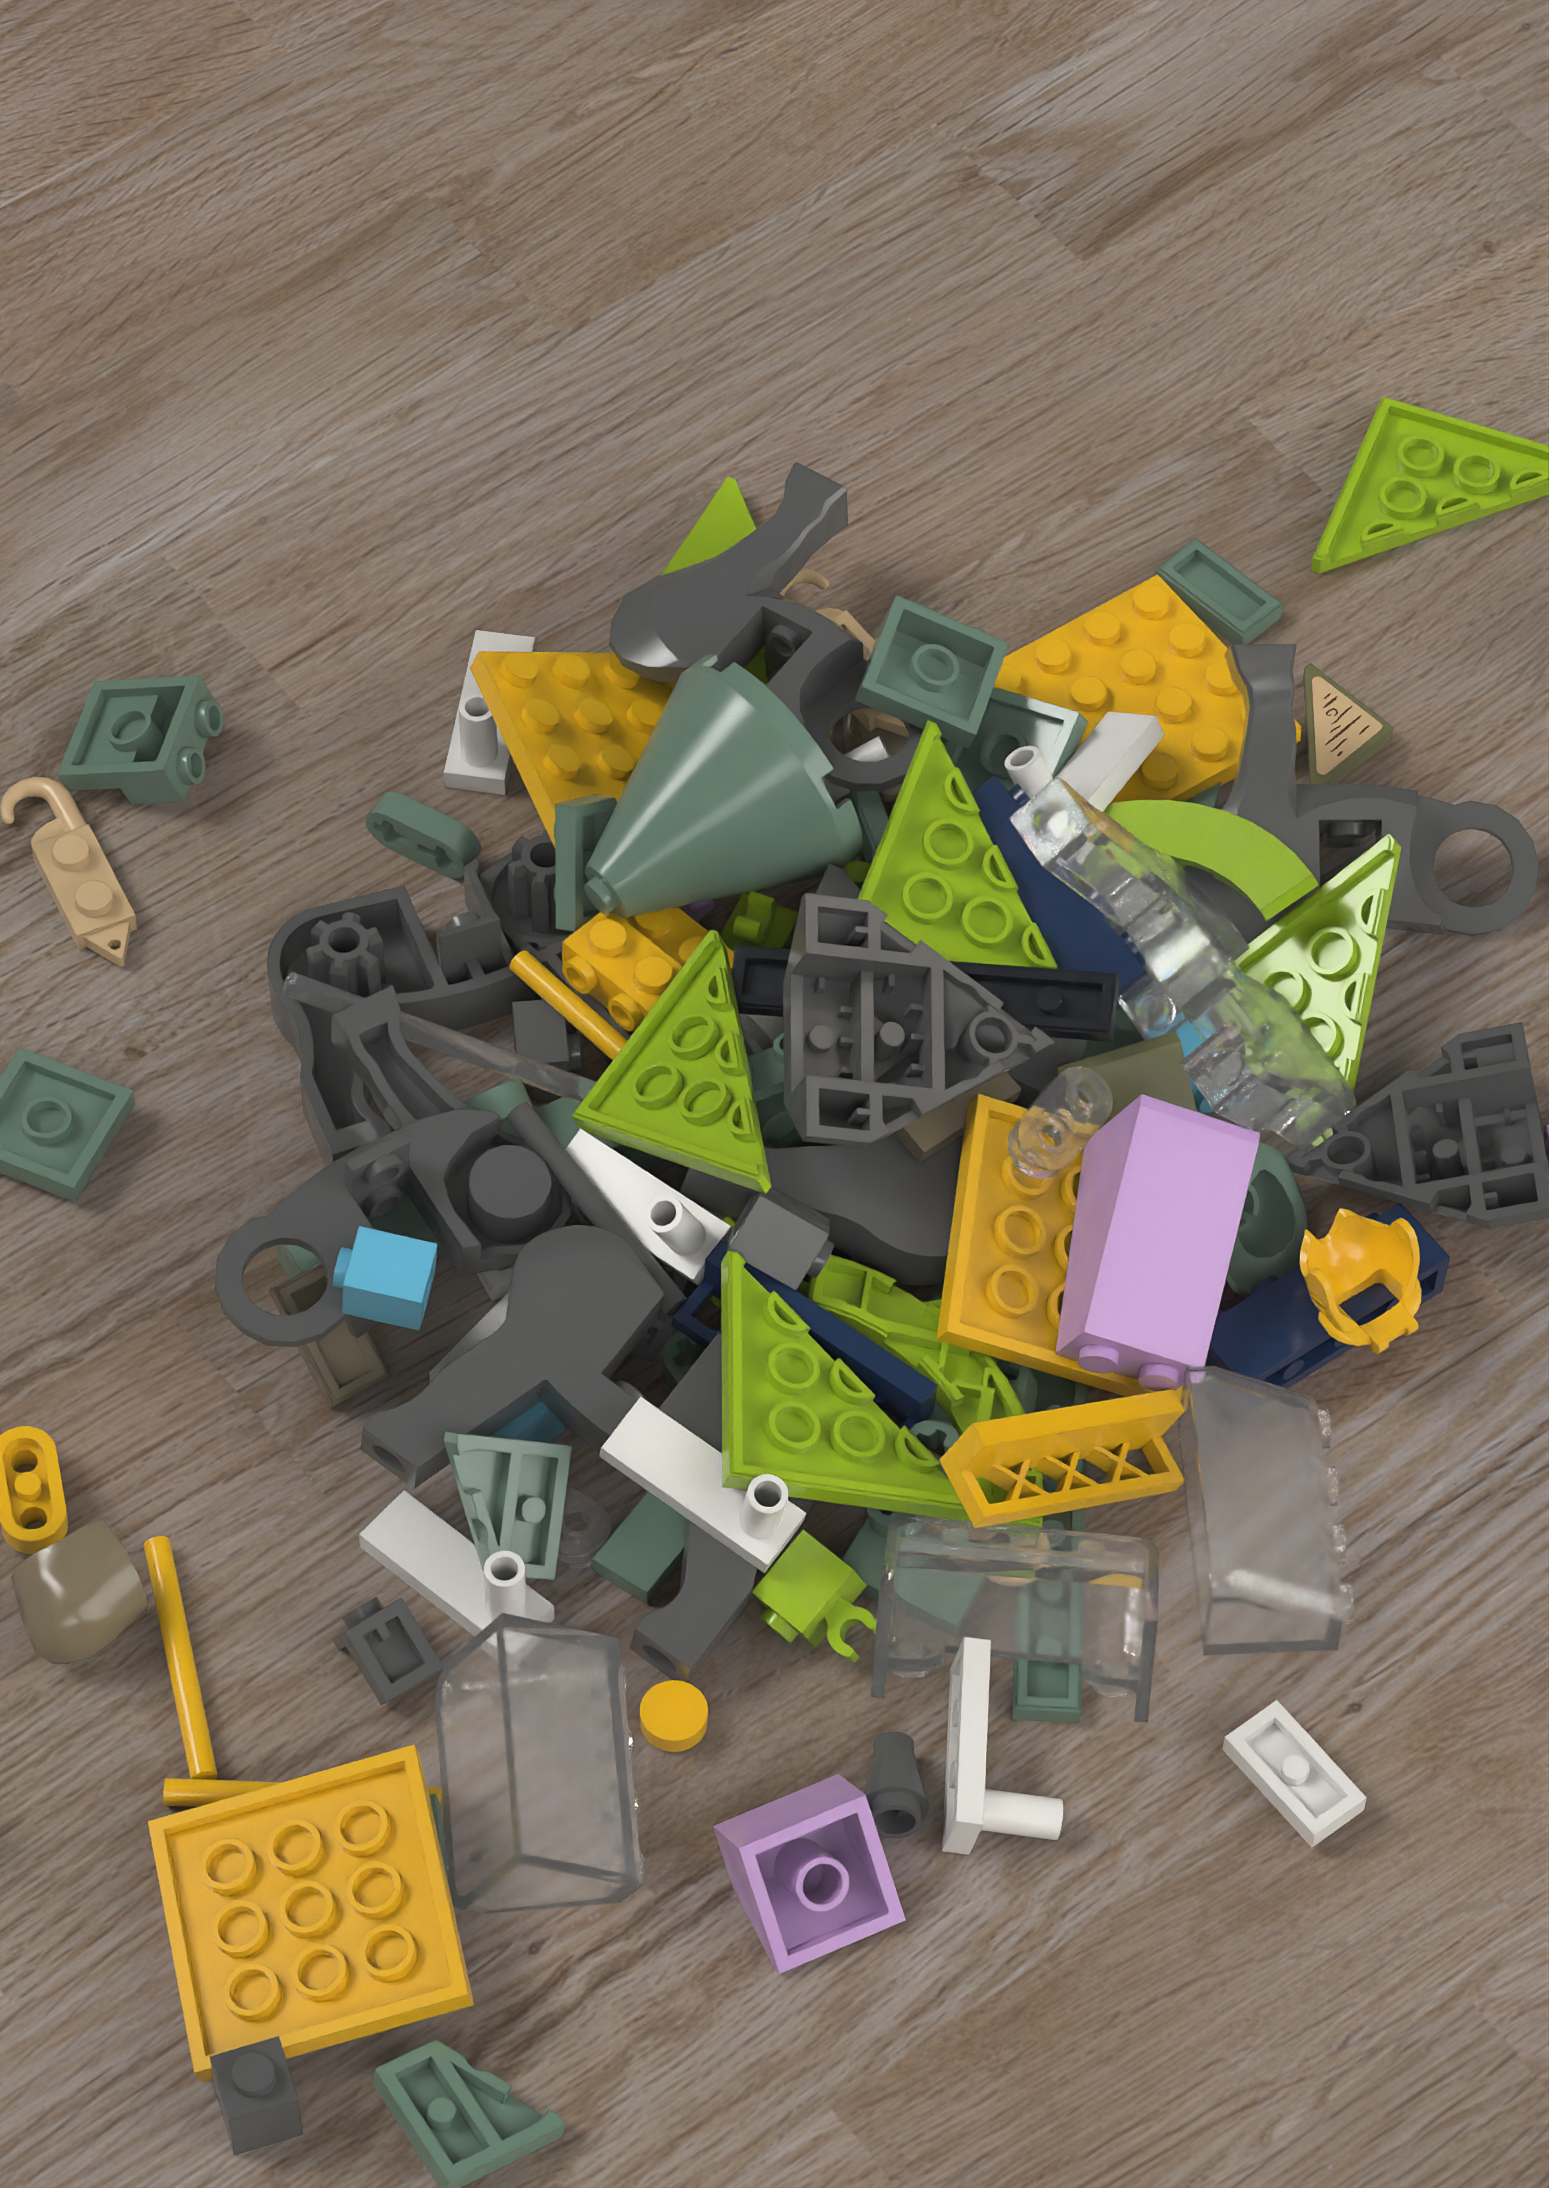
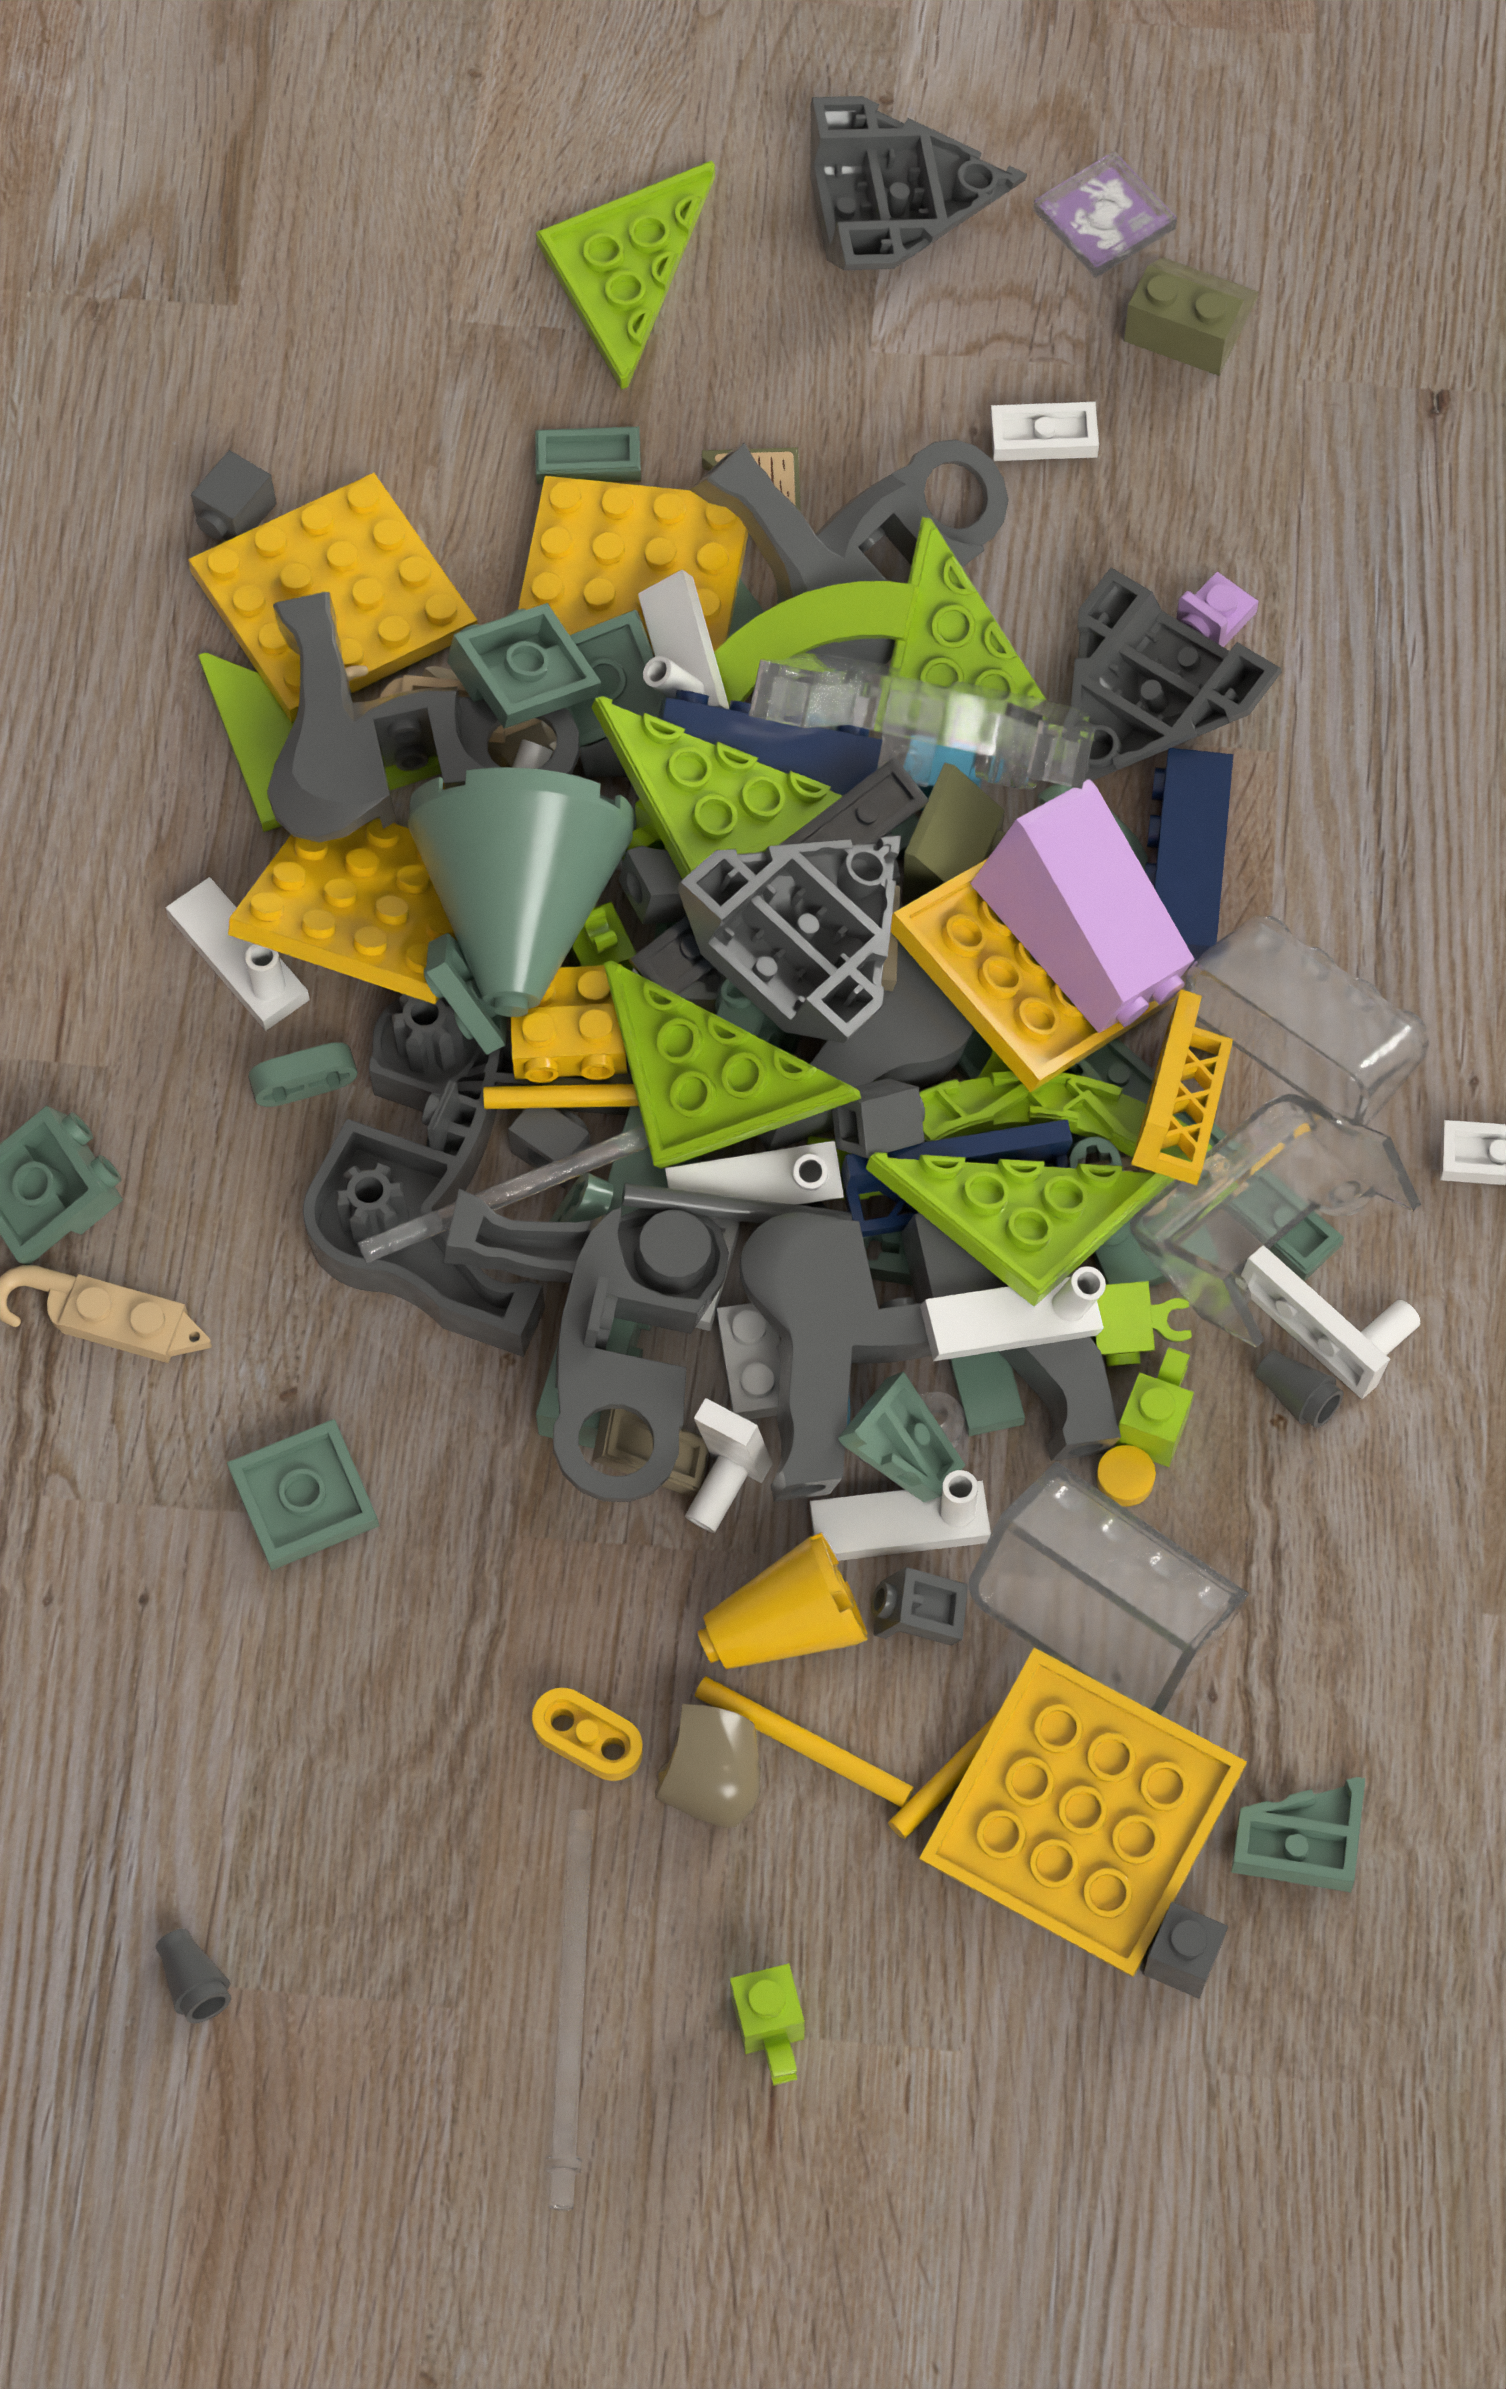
camera: 45 degrees left, 10 degrees up
medium azure brick [332,1226,437,1331] -> none
lavender slope [713,1774,906,1974] -> none
clear plate [1007,1066,1113,1179] -> none
yellow helmet [1300,1208,1422,1354] -> none
none -> yellow plate [188,473,478,722]
none -> dark grey brick [191,450,277,541]
none -> white piece [685,1398,773,1533]
none -> yellow cone [697,1532,868,1670]
none -> lime brick [1115,1347,1194,1467]

